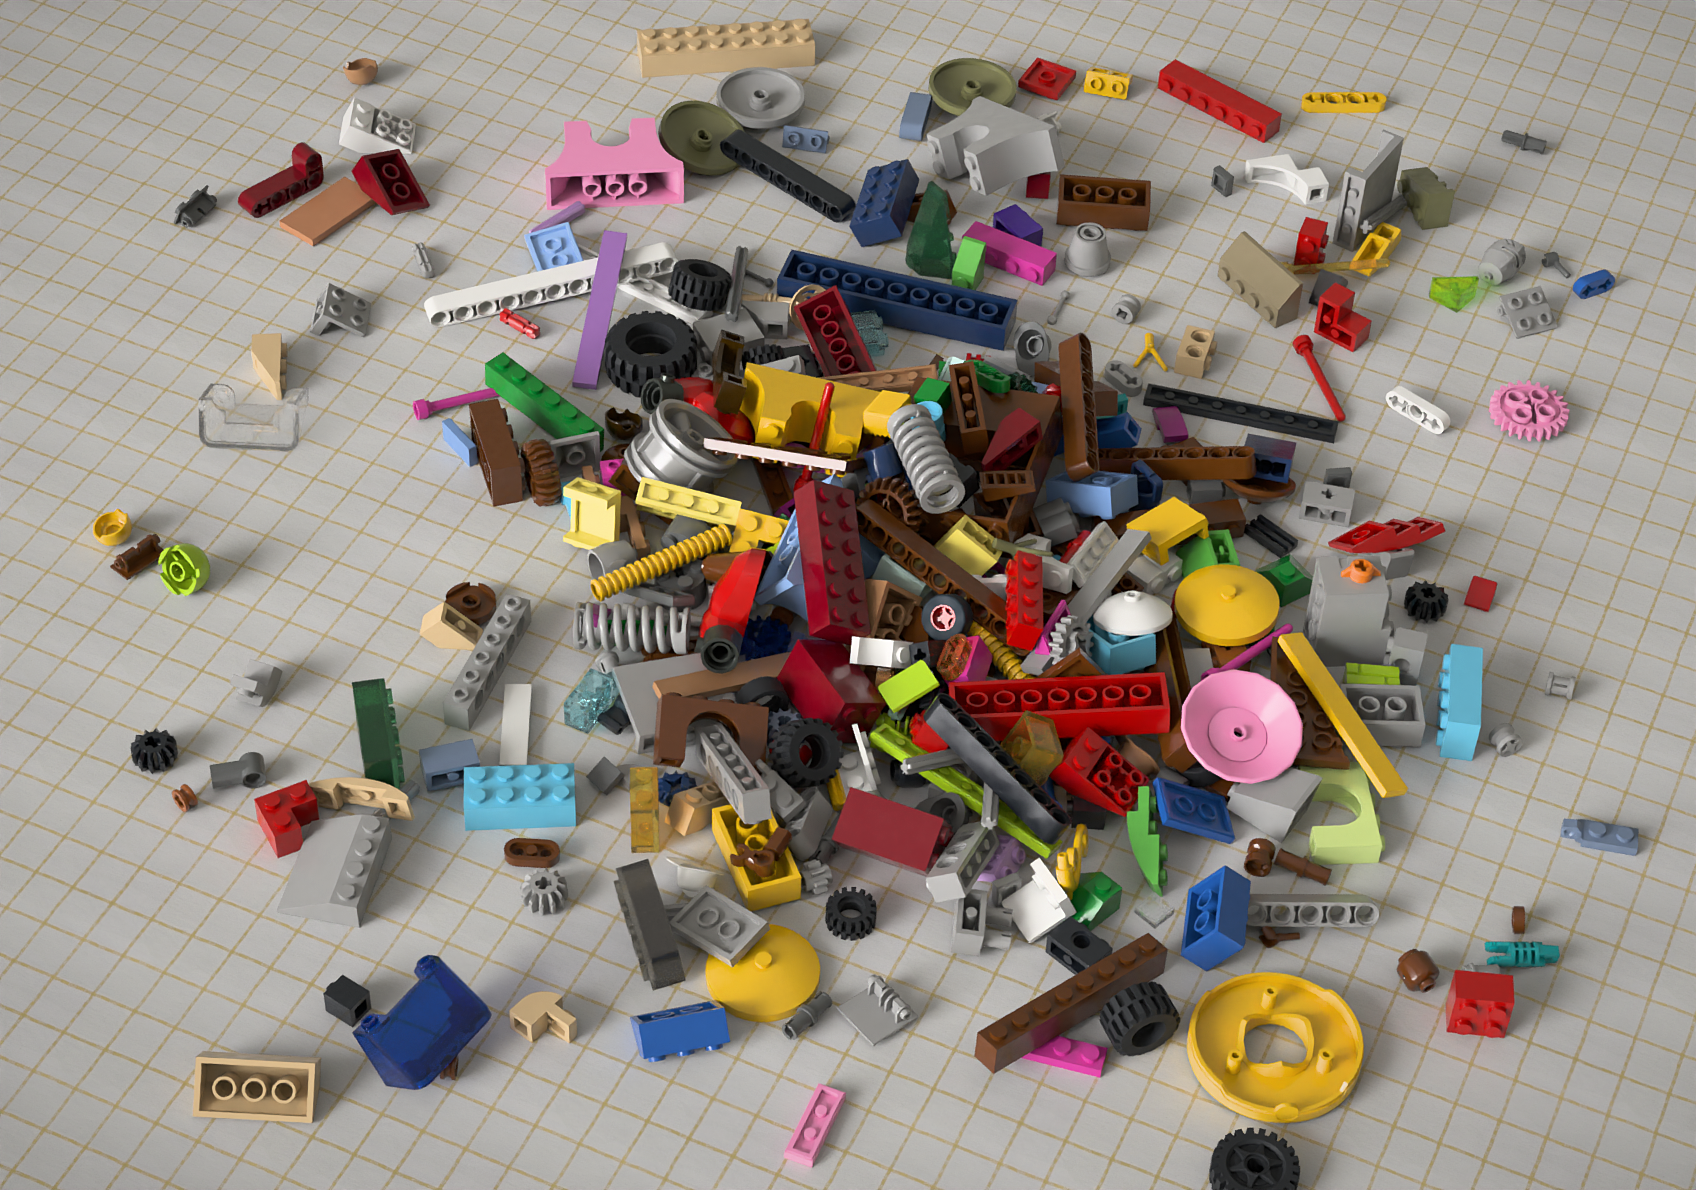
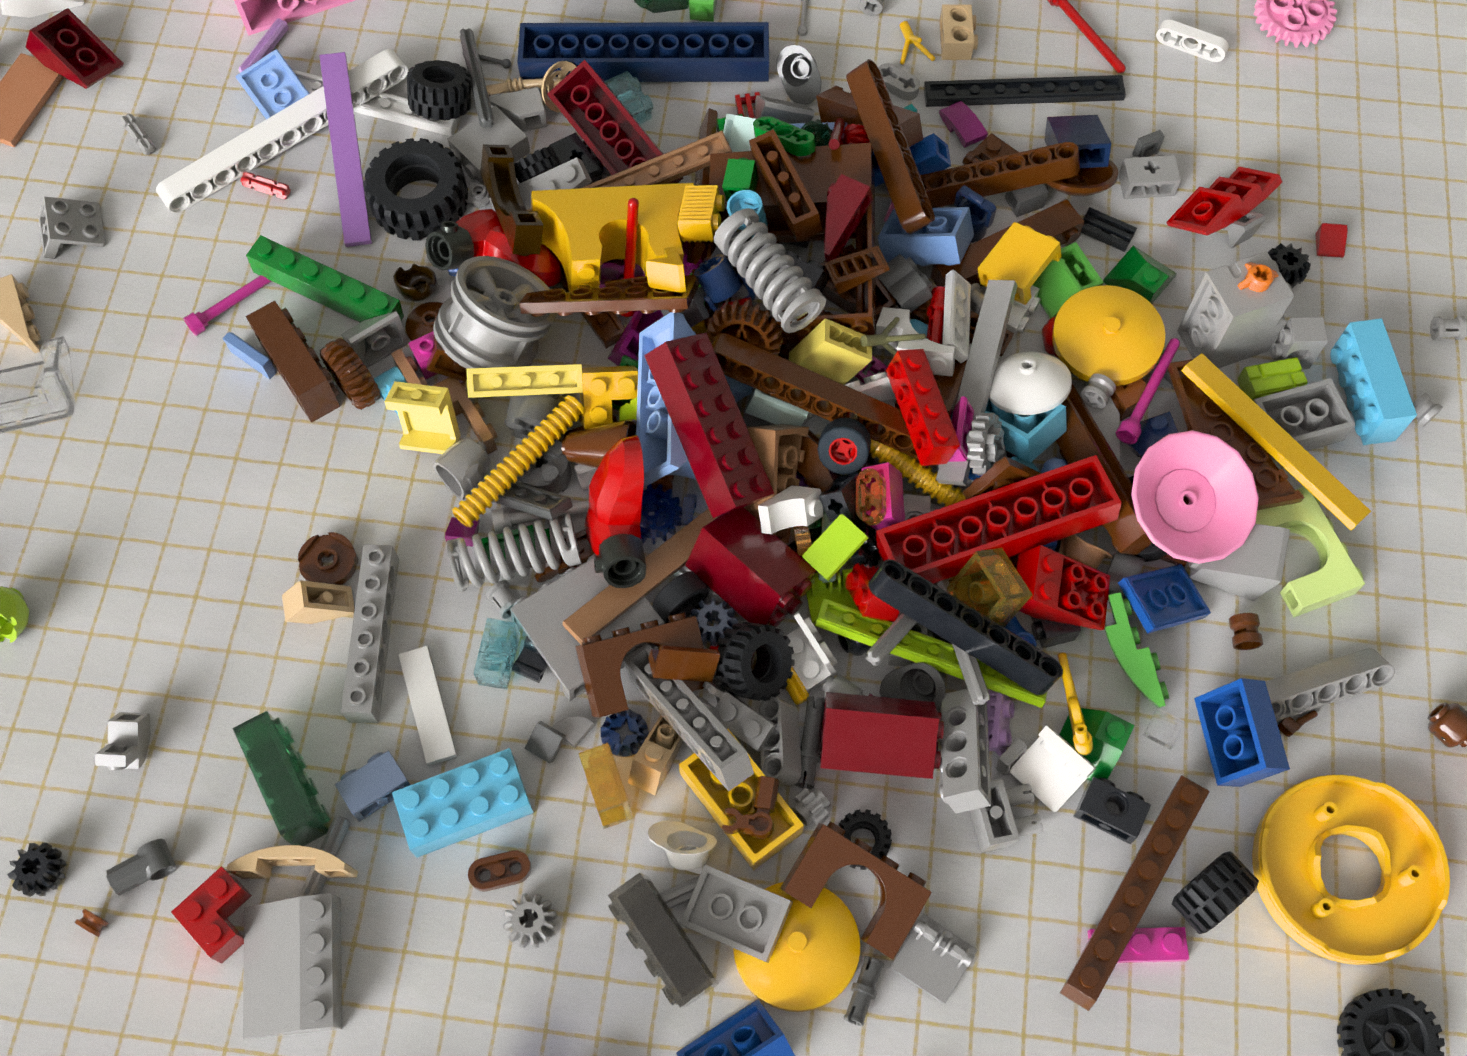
camera: 15 degrees left, 20 degrees up
reddish brown pin [1274,848,1332,886] -> none
none -> yellow slope [646,247,686,293]
none -> reddish brown panel [648,645,720,682]
none -> reddish brown arch [780,821,932,960]
none -> dark red bar [829,118,845,150]
none -> light grey wheel [1080,374,1116,409]

